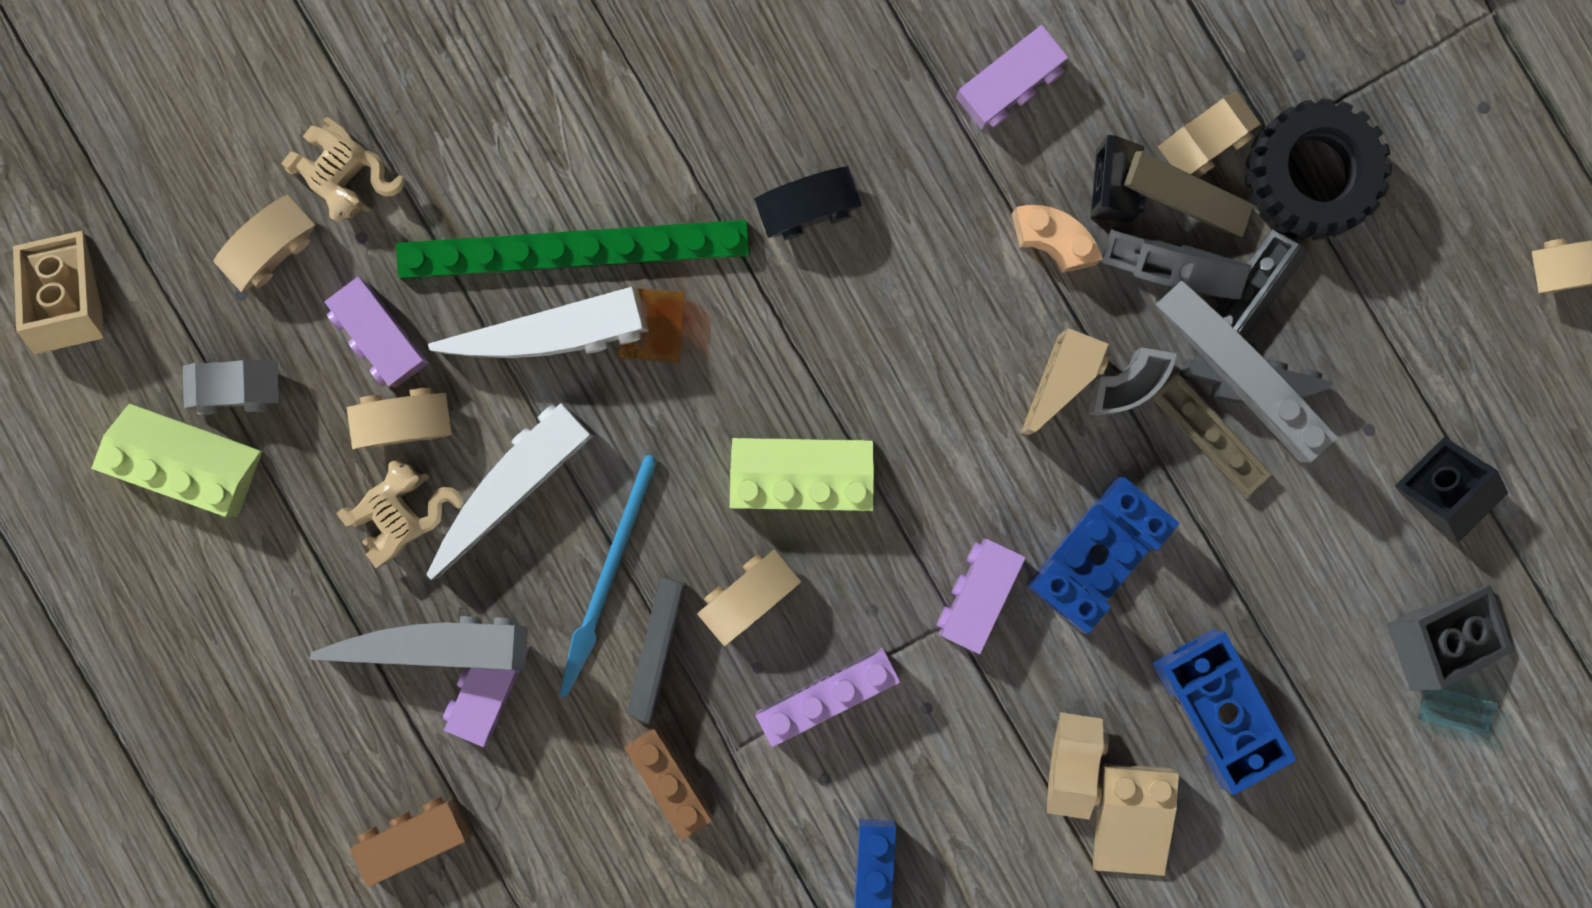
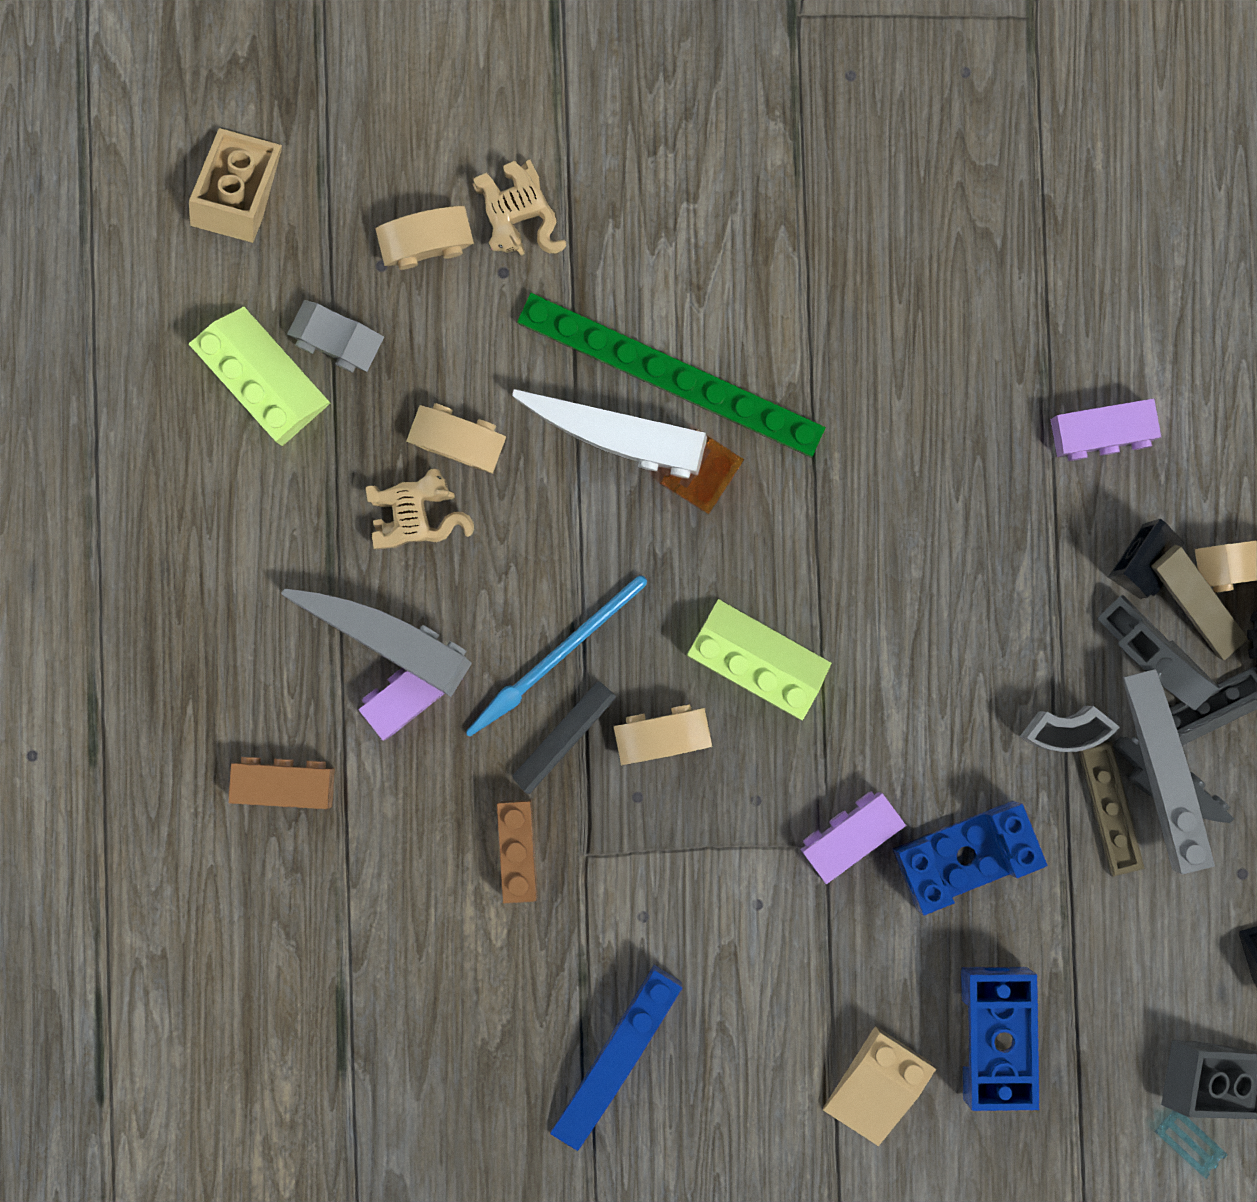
camera: 25 degrees right, 0 degrees up
lavender brick [325,276,429,389] -> none
white slope [426,404,593,580] -> none
black brick [754,166,862,241] -> none
lavender brick [755,648,900,747] -> none
light nougat brick [1012,205,1102,273] -> none
tan slope [1021,328,1110,435] -> none
tan brick [1047,712,1109,820] -> none

